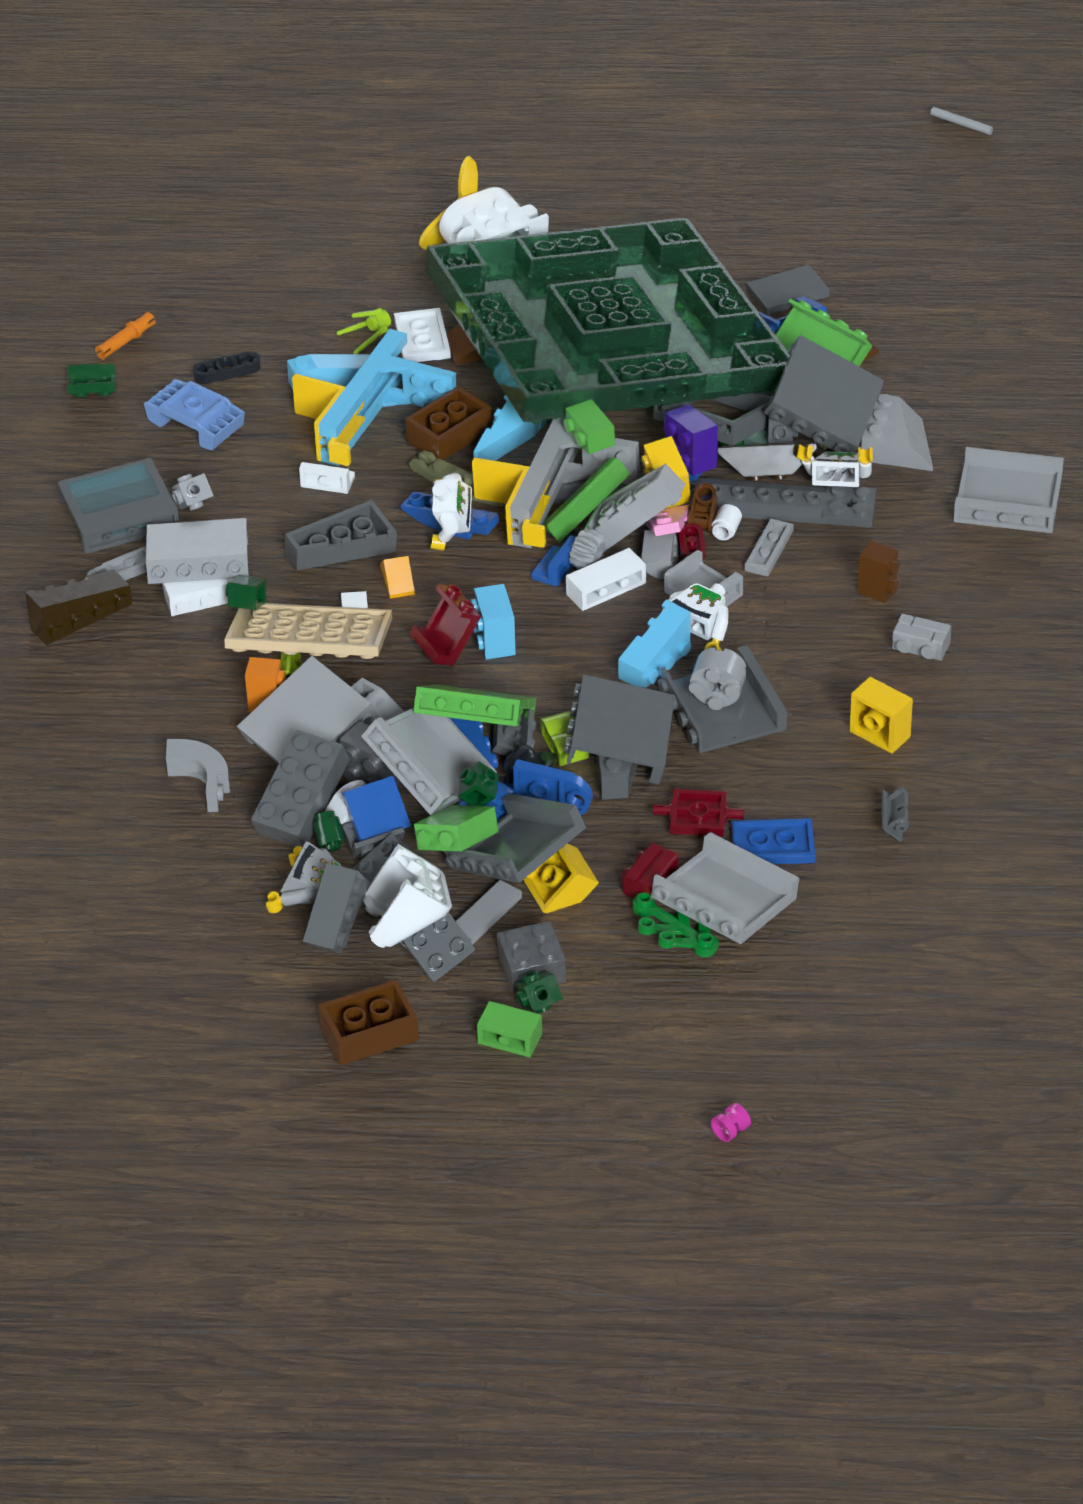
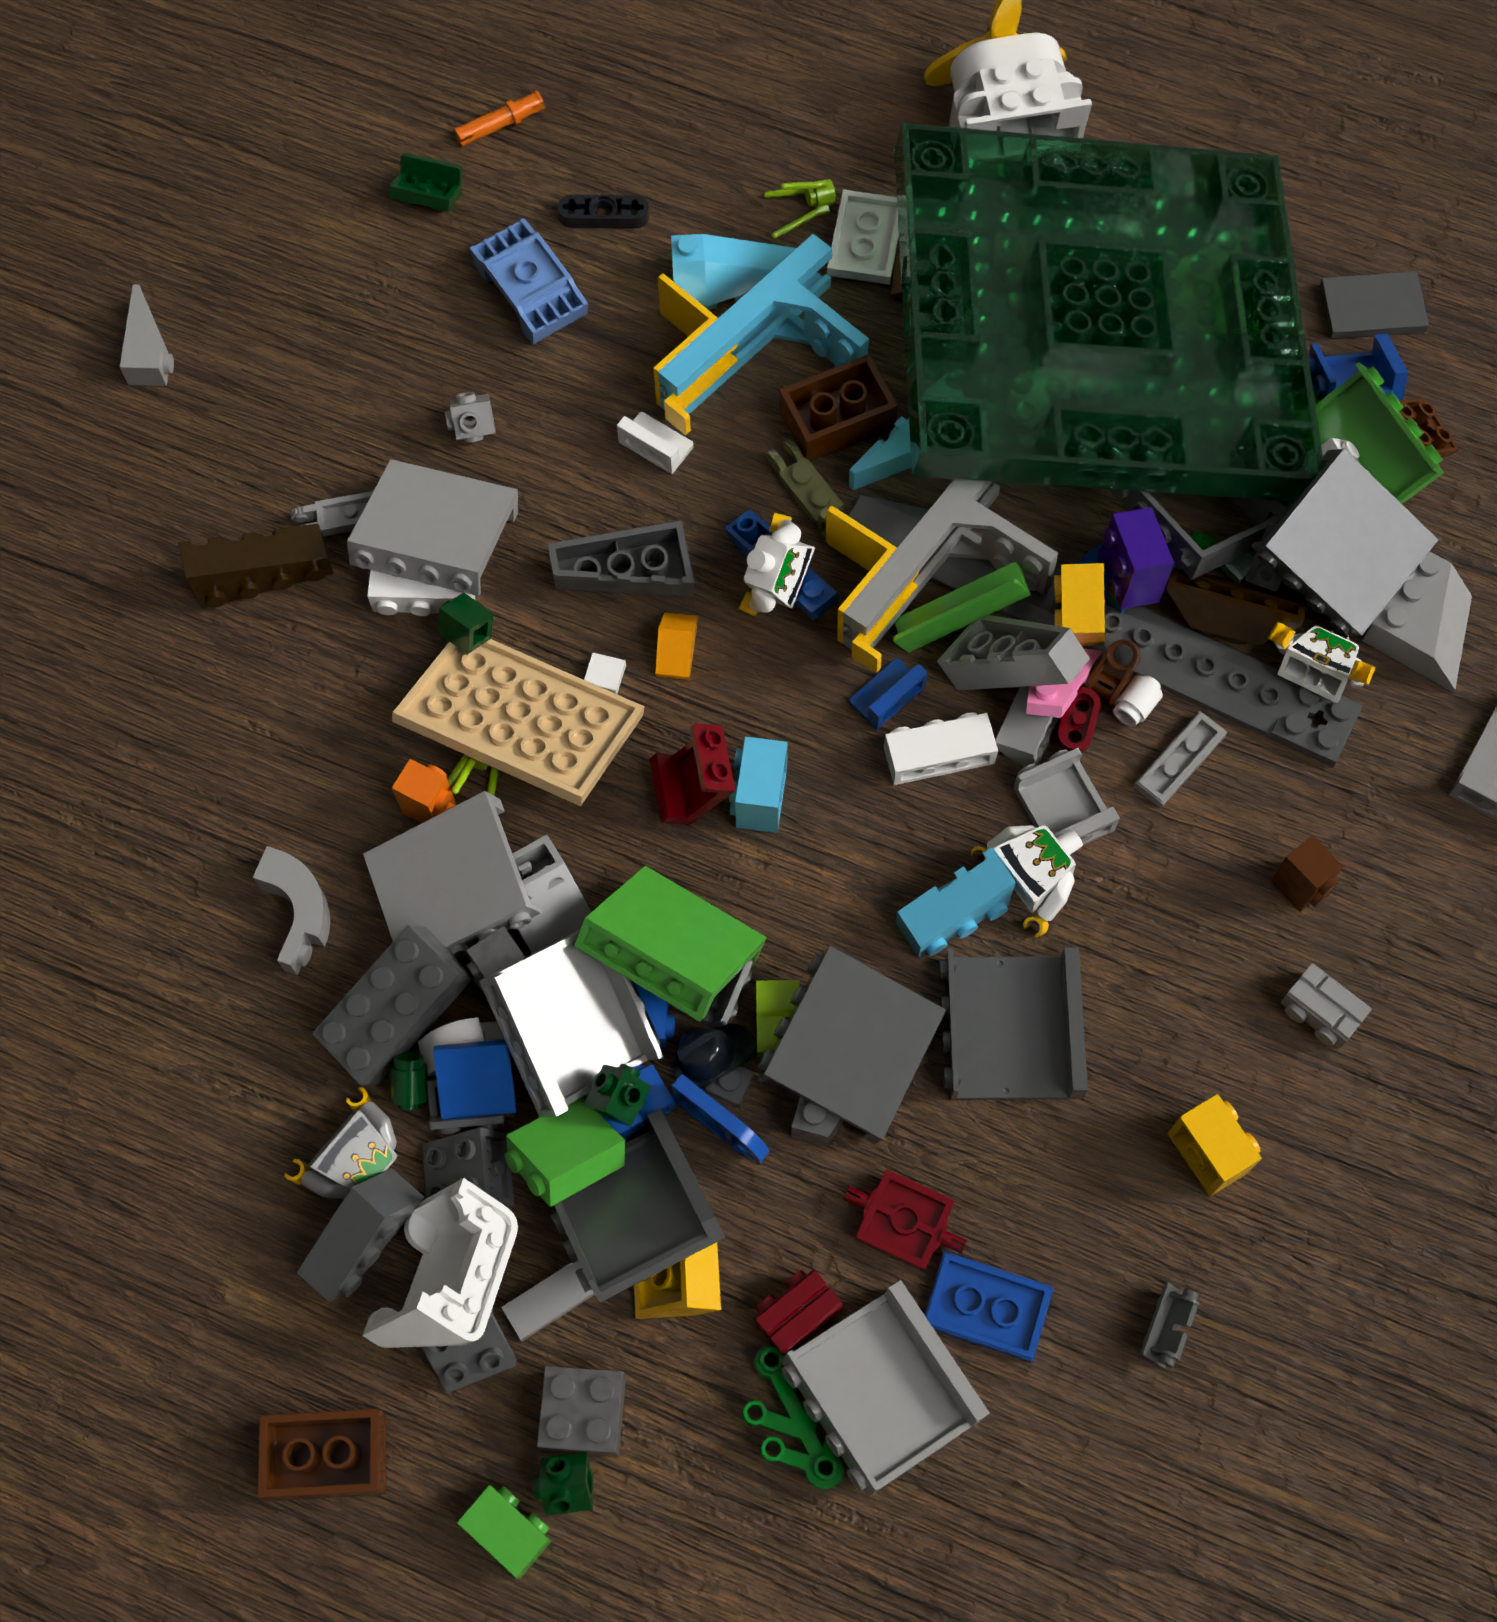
camera: 20 degrees right, 25 degrees up
panel [57,457,179,554] -> none
bright green brick [564,399,615,455] -> none
light grey gear [569,528,606,570] -> none
light grey brick [689,648,746,710] -> none

